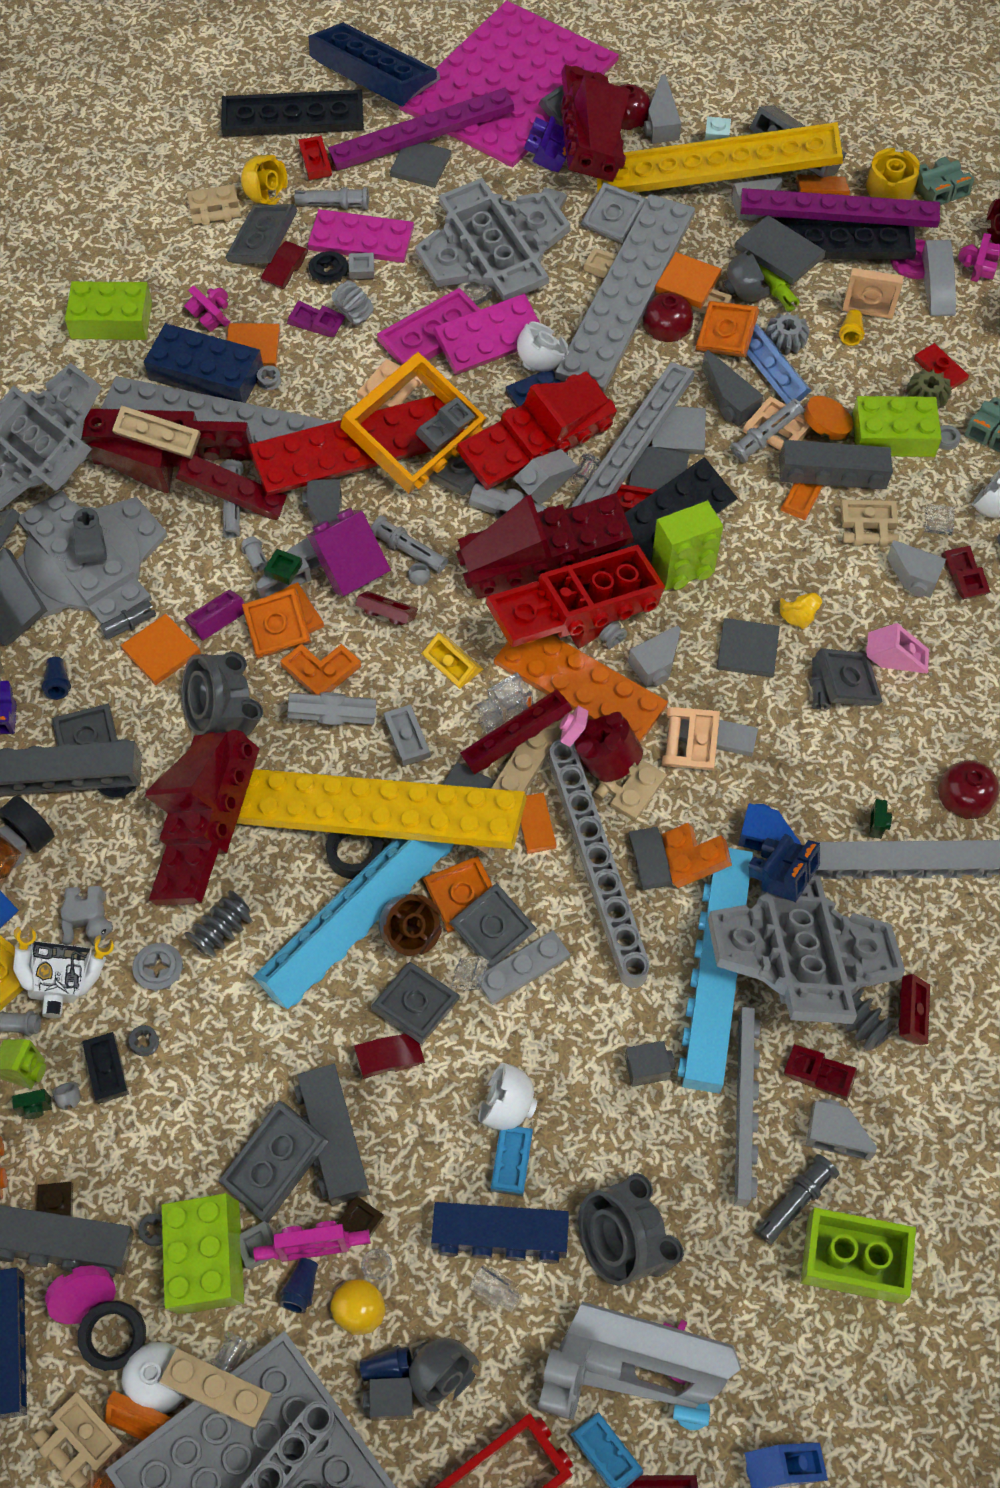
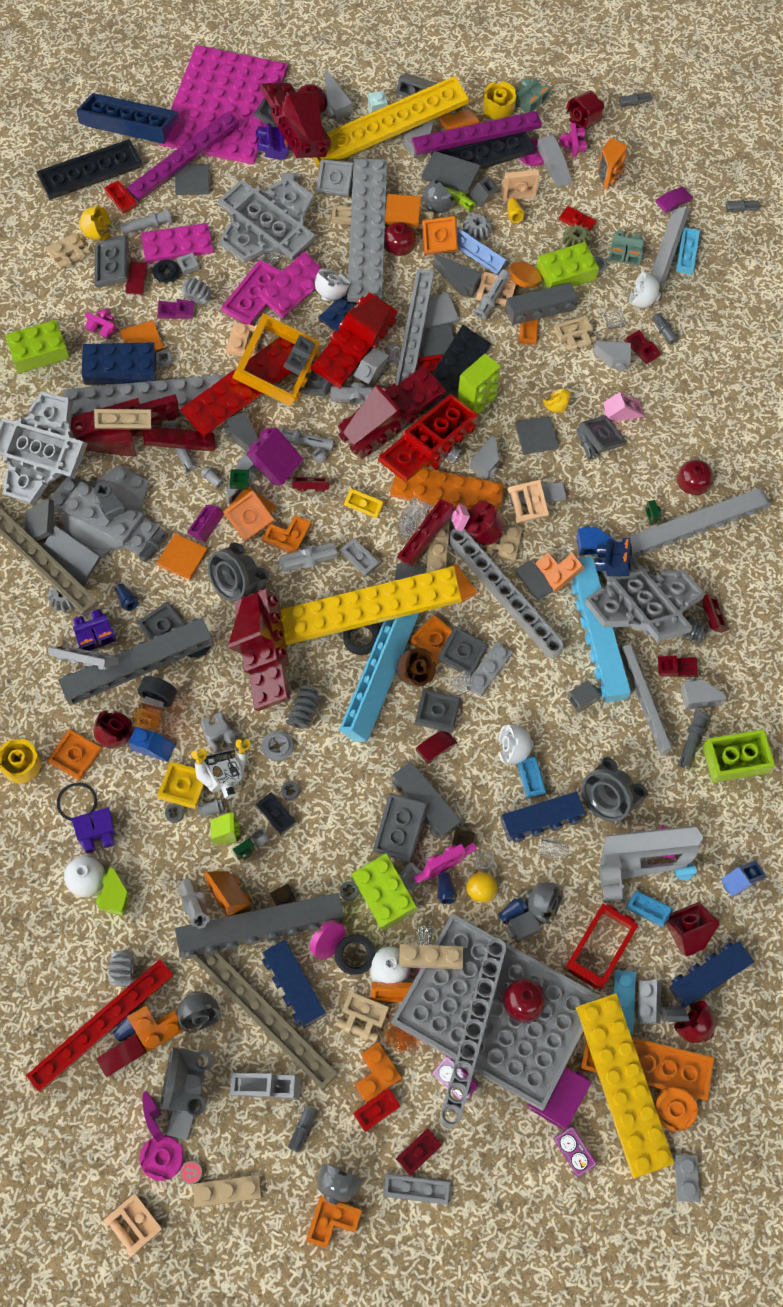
camera: 25 degrees left, 5 degrees up
none -> dark grey brick [469,176,499,207]

